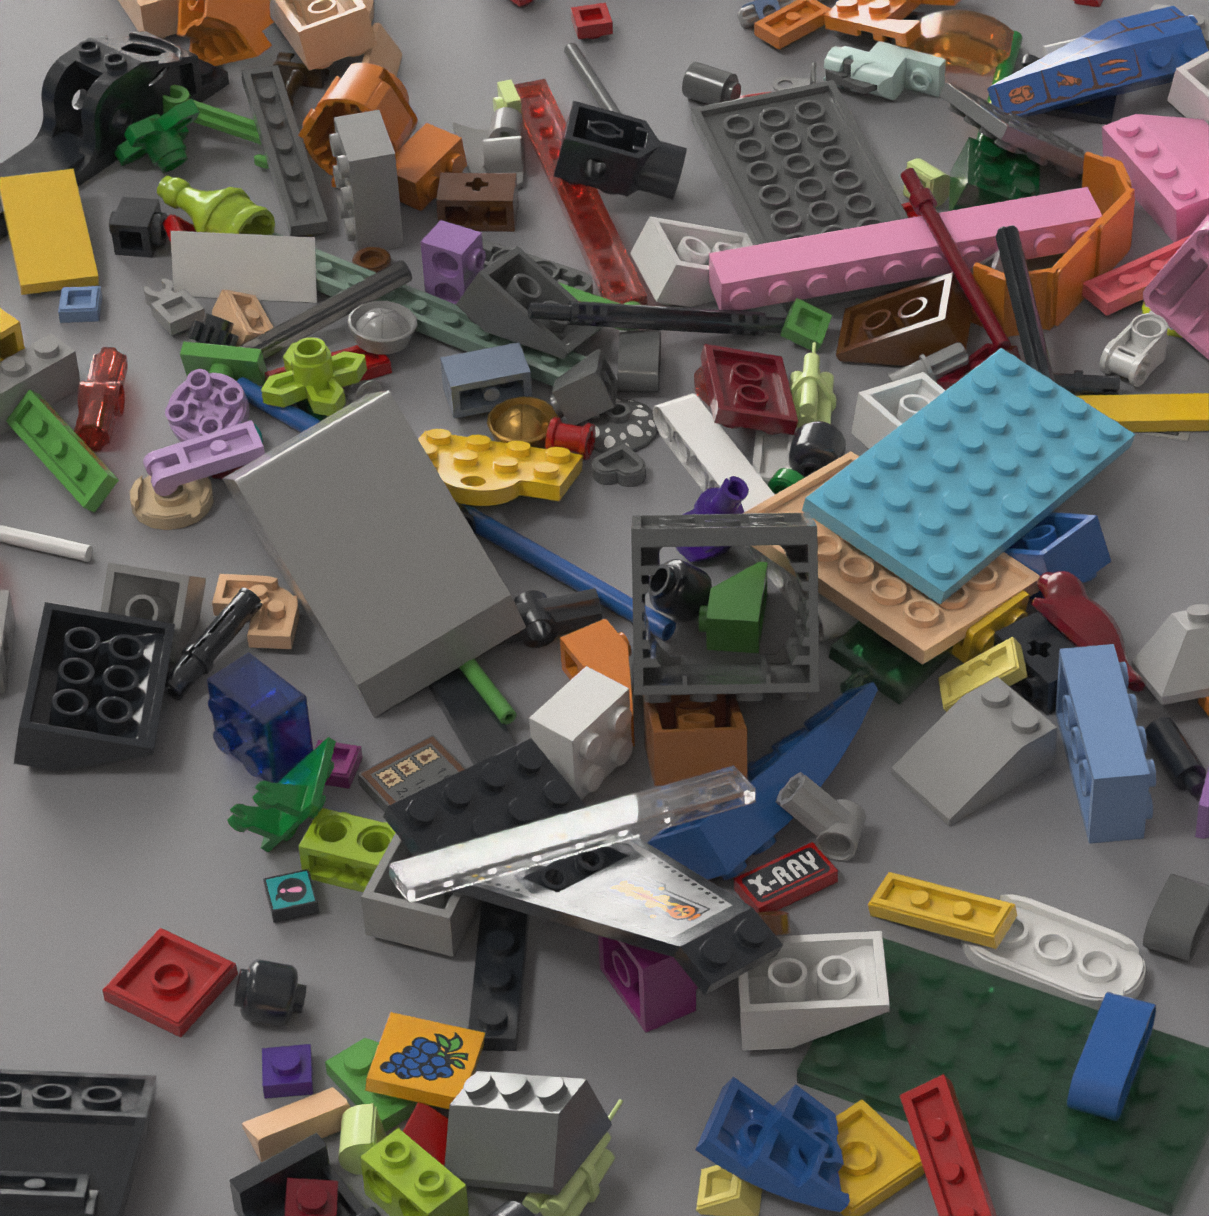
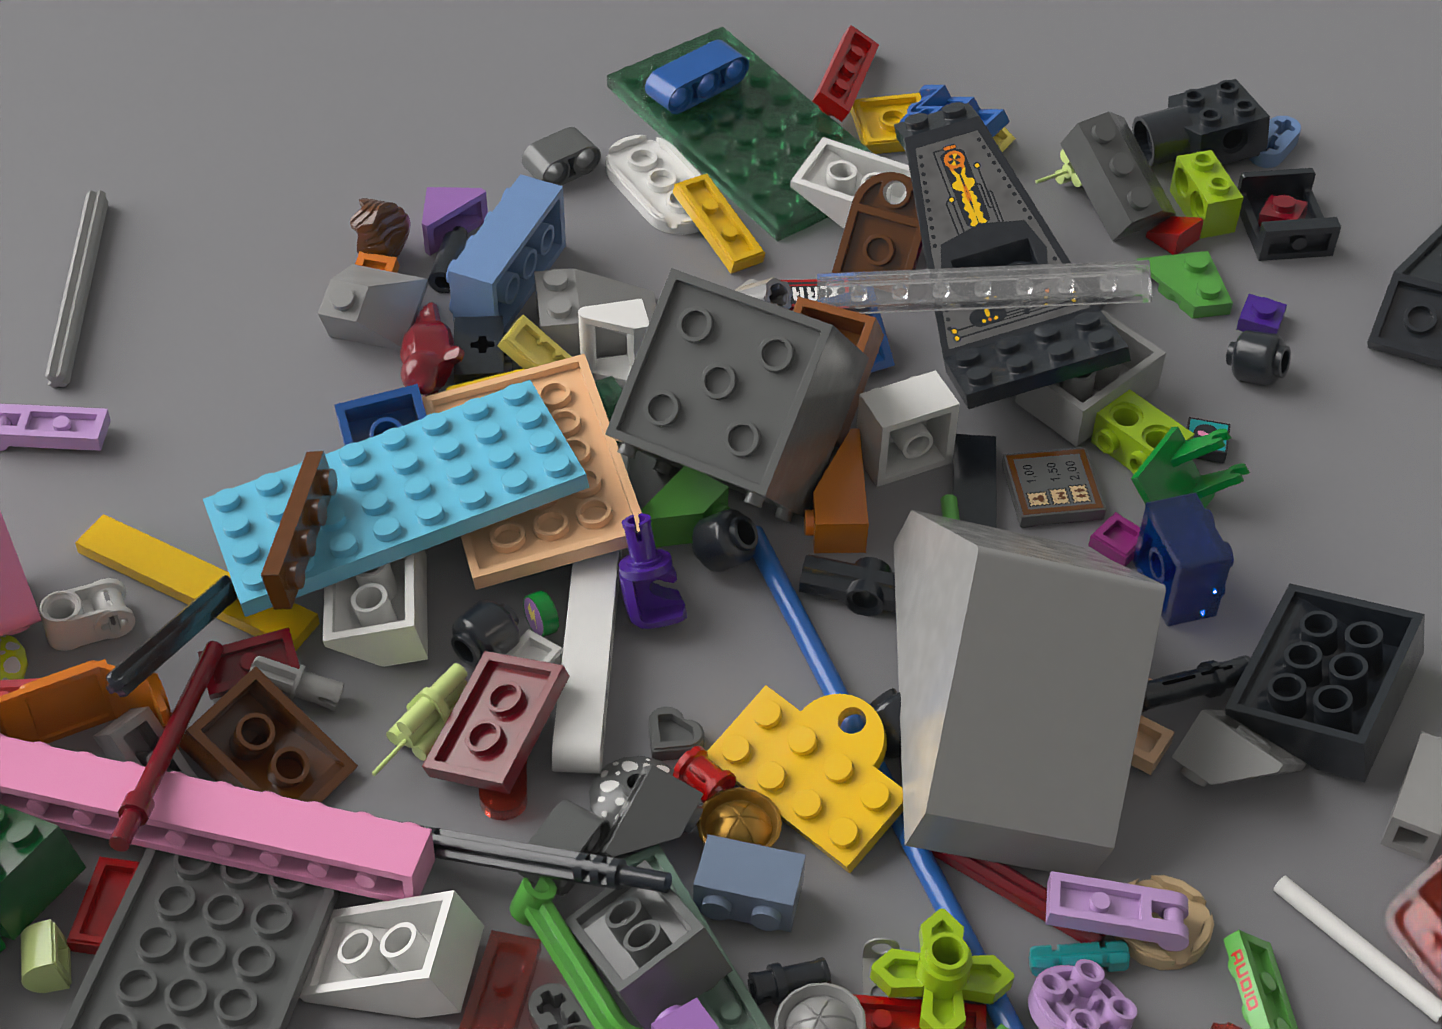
camera: 155 degrees left, 5 degrees up
red tile [102,928,238,1038] -> none
light nougat slope [242,1087,351,1162] -> none
yellowish green brick [338,1103,386,1175] -> none
light orange tile [365,1012,485,1109] -> none
bright green plate [780,298,832,352] -> none
black pin [1053,370,1120,396] -> none
none -> plate [261,451,338,610]
none -> white tile [578,298,649,385]
none -> black pin [748,957,831,1006]

